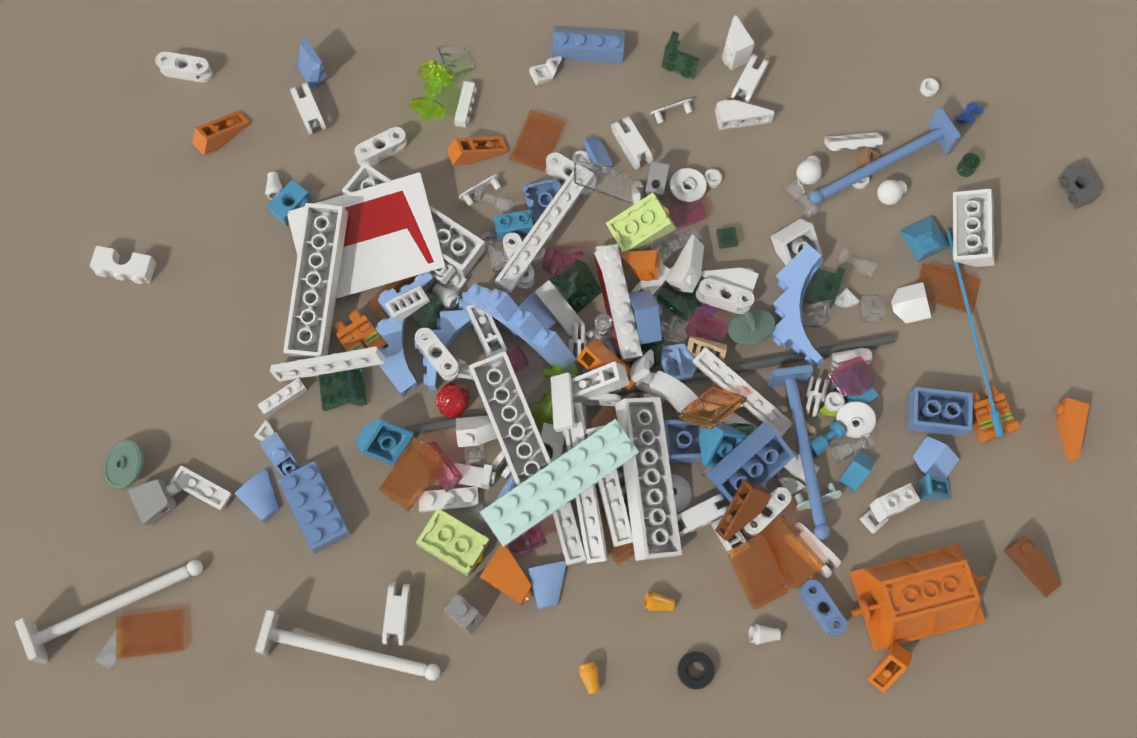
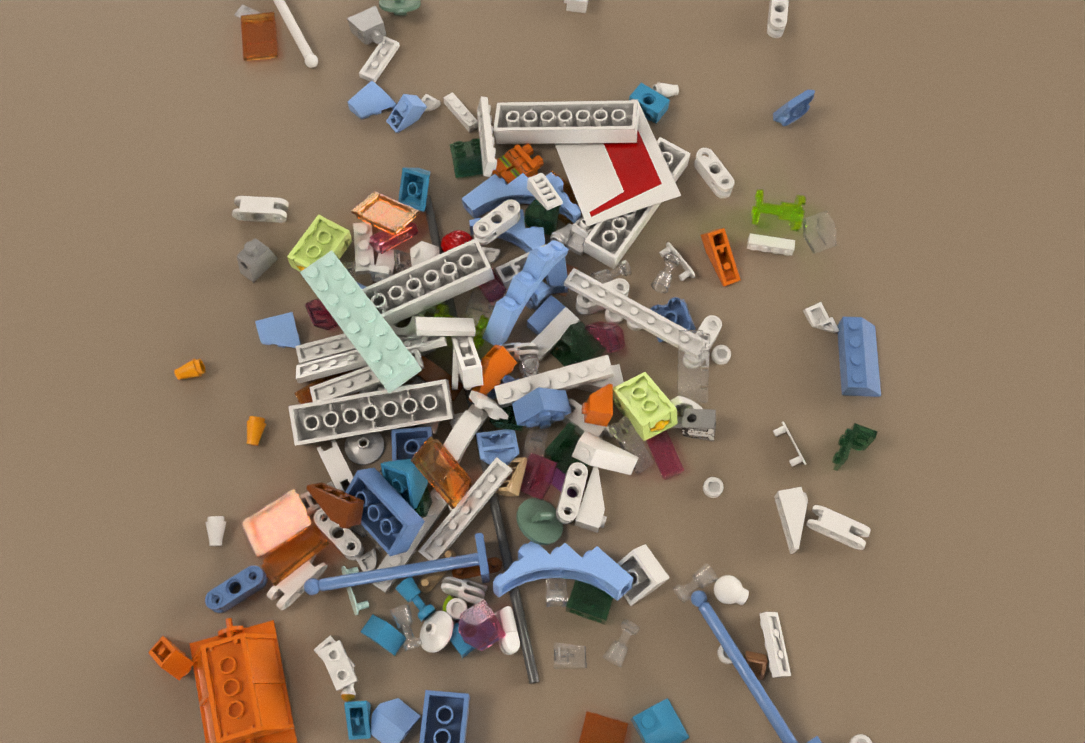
camera: 90 degrees right, 5 degrees down
orange slope [192,110,250,155] -> none
white piece [255,610,441,681] -> none
medium blue brick [277,461,351,554] -> none
white piece [290,82,326,135] -> none
orange slope [480,544,533,605] -> none
dark azure brick [493,210,533,242] -> none
clear orange piece [509,110,564,171] -> none
medium blue slope [583,137,613,171] -> none
white piece [611,117,653,170] -> none
white dish [670,168,706,202] -> none
black tyre [677,651,715,689] -> none
clear green plate [716,227,739,249] -> none
white slope [722,15,755,70] -> none
white tile [832,288,860,308] -> none
white piece [877,180,907,205] -> none
white slope [891,282,932,324] -> none

